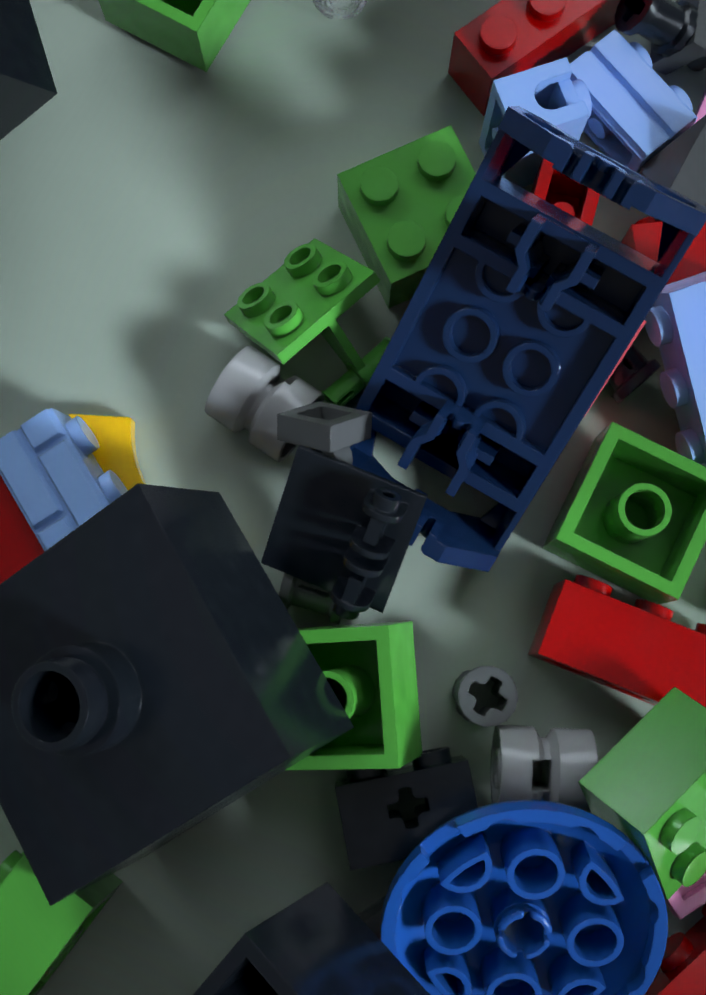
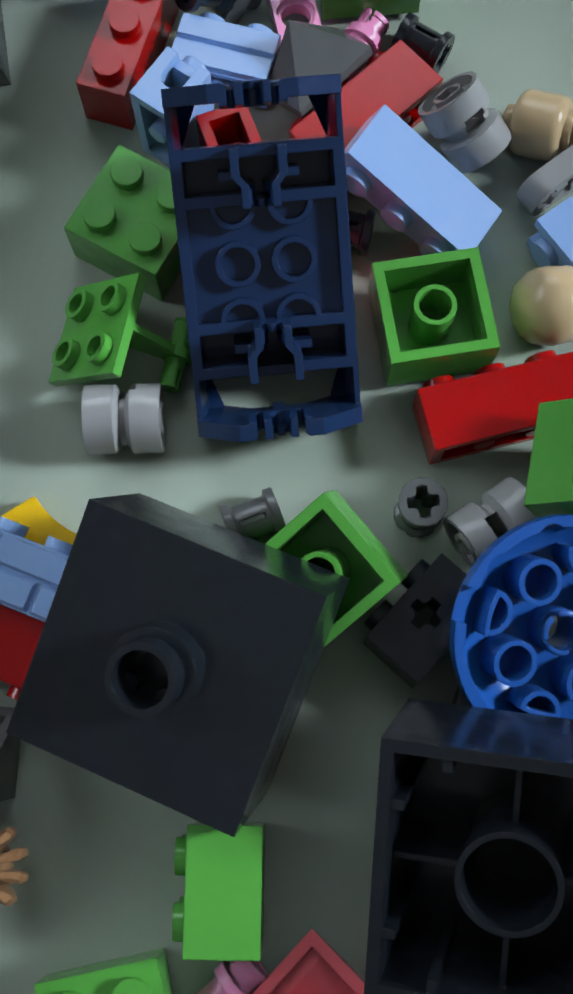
camera: 35 degrees left, 5 degrees down
black hinge [261,445,428,620] -> none
dark grey tile [277,401,372,465] -> none

